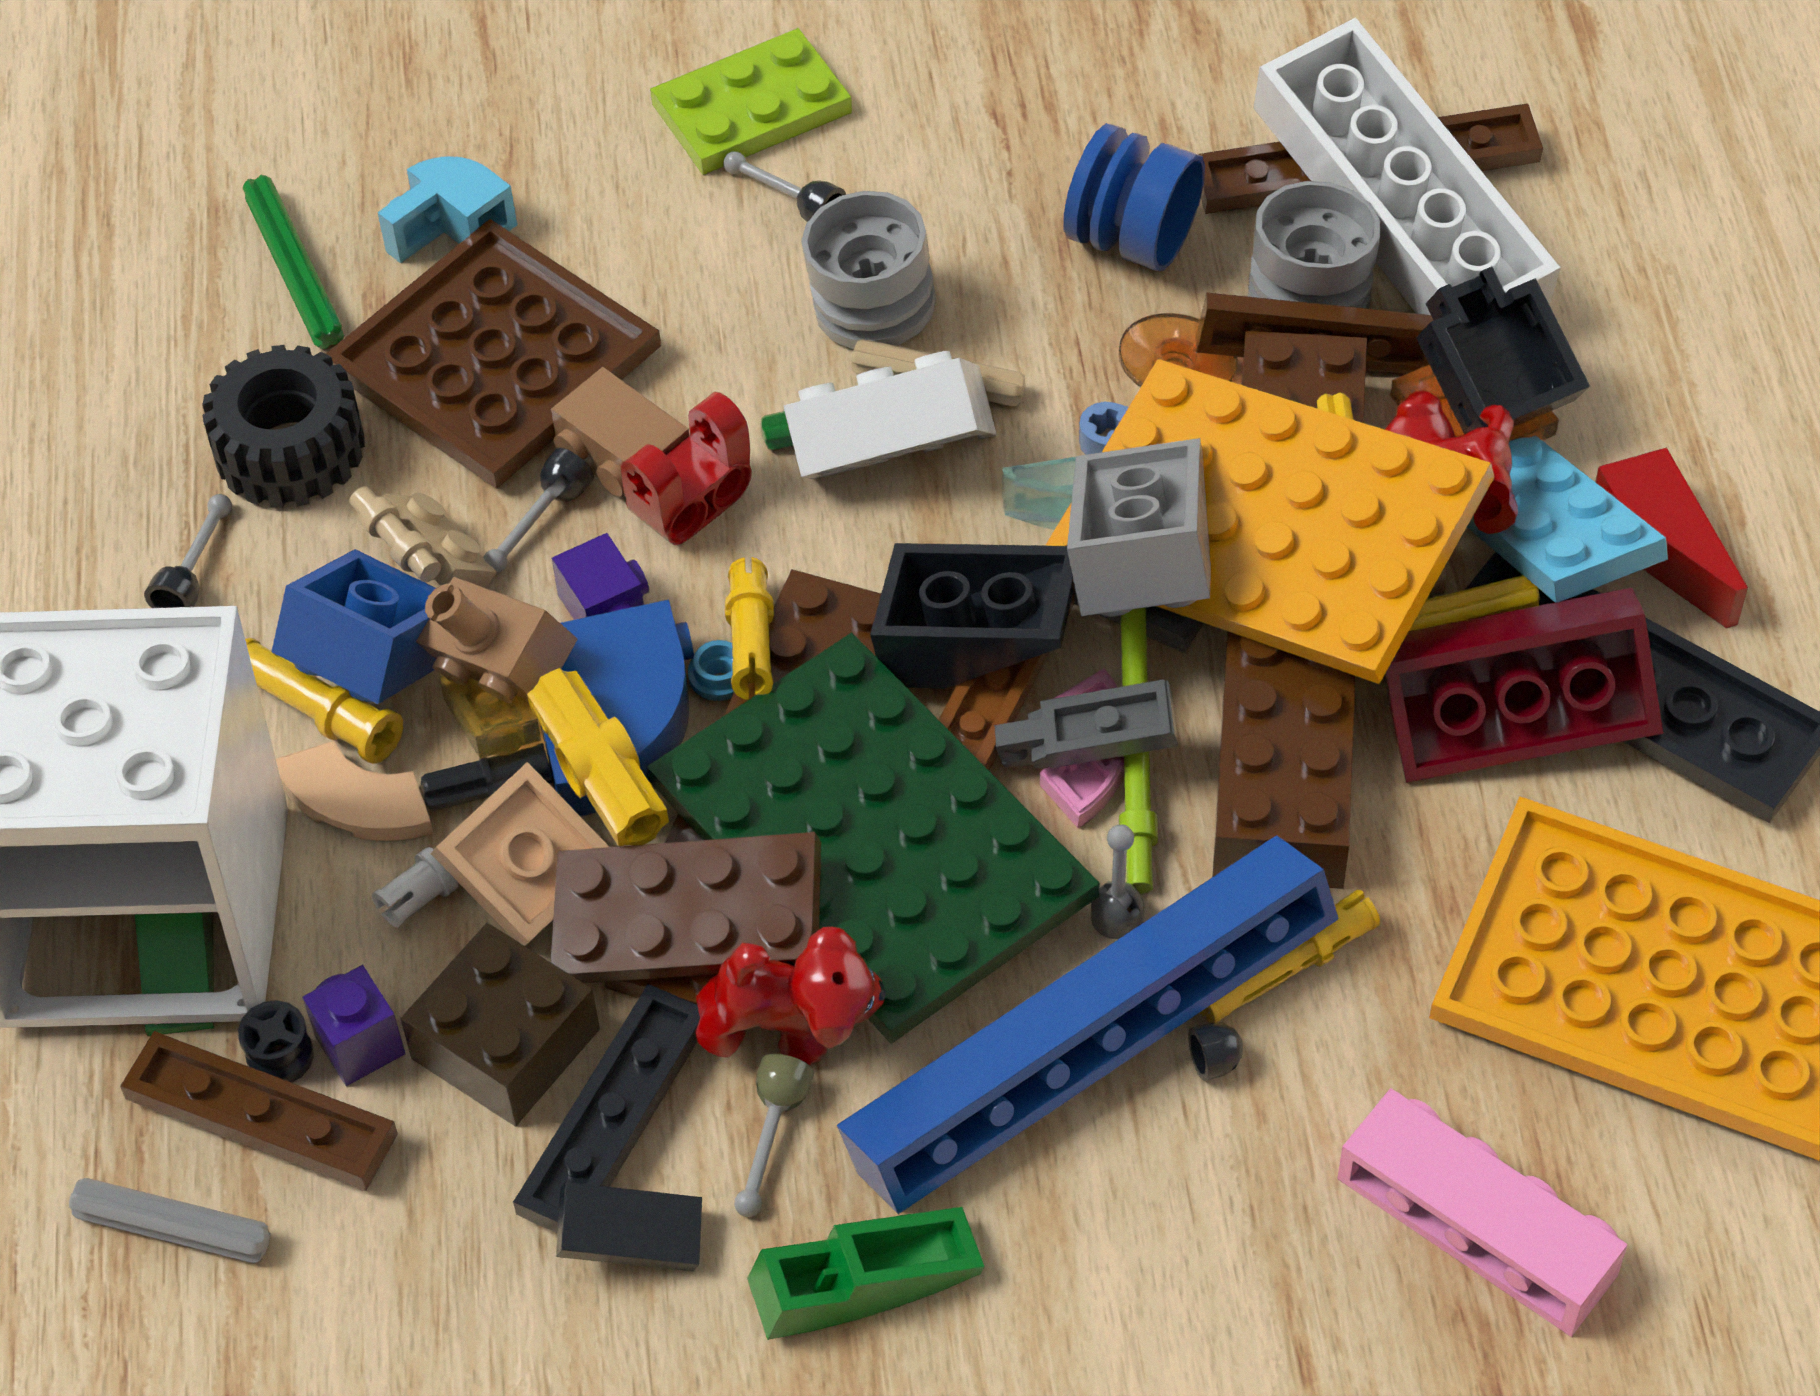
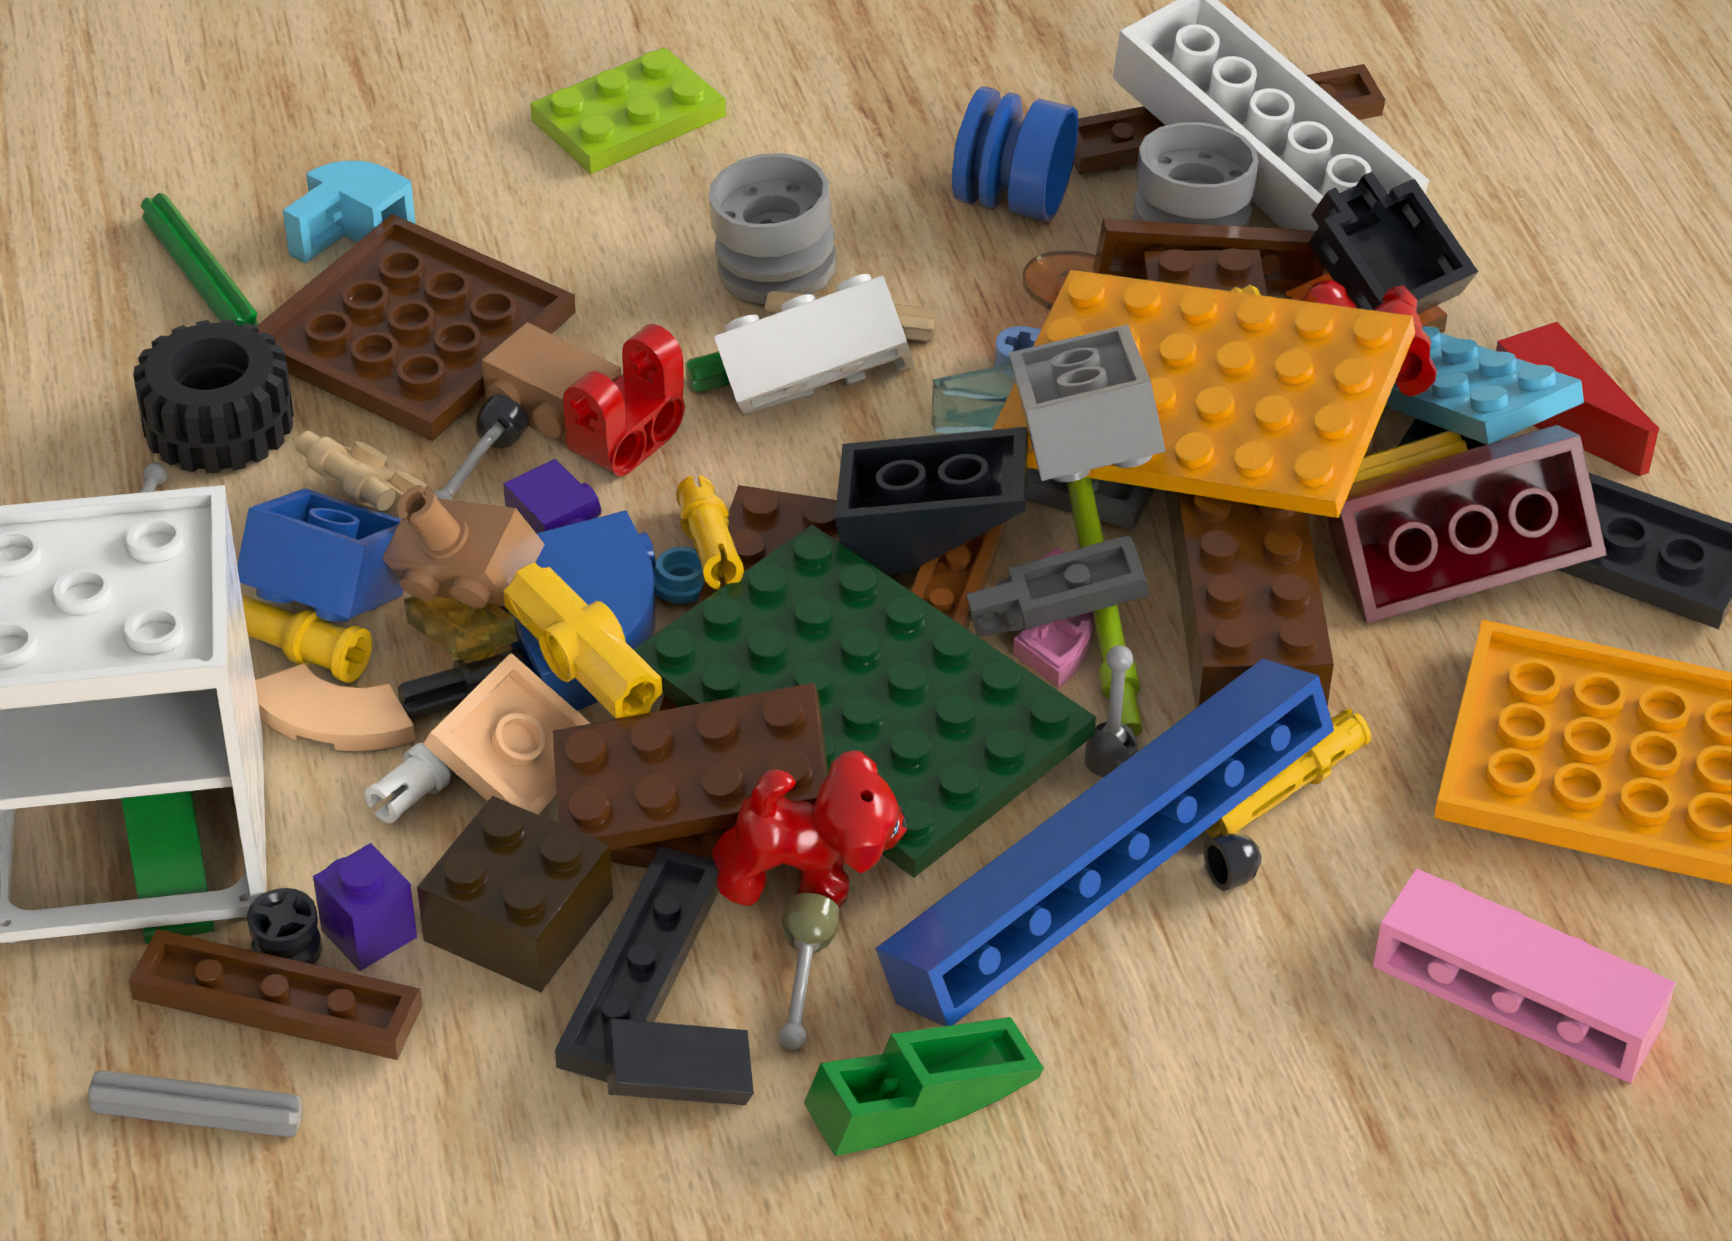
camera: 10 degrees left, 10 degrees down
hinge [724,152,846,222] -> none

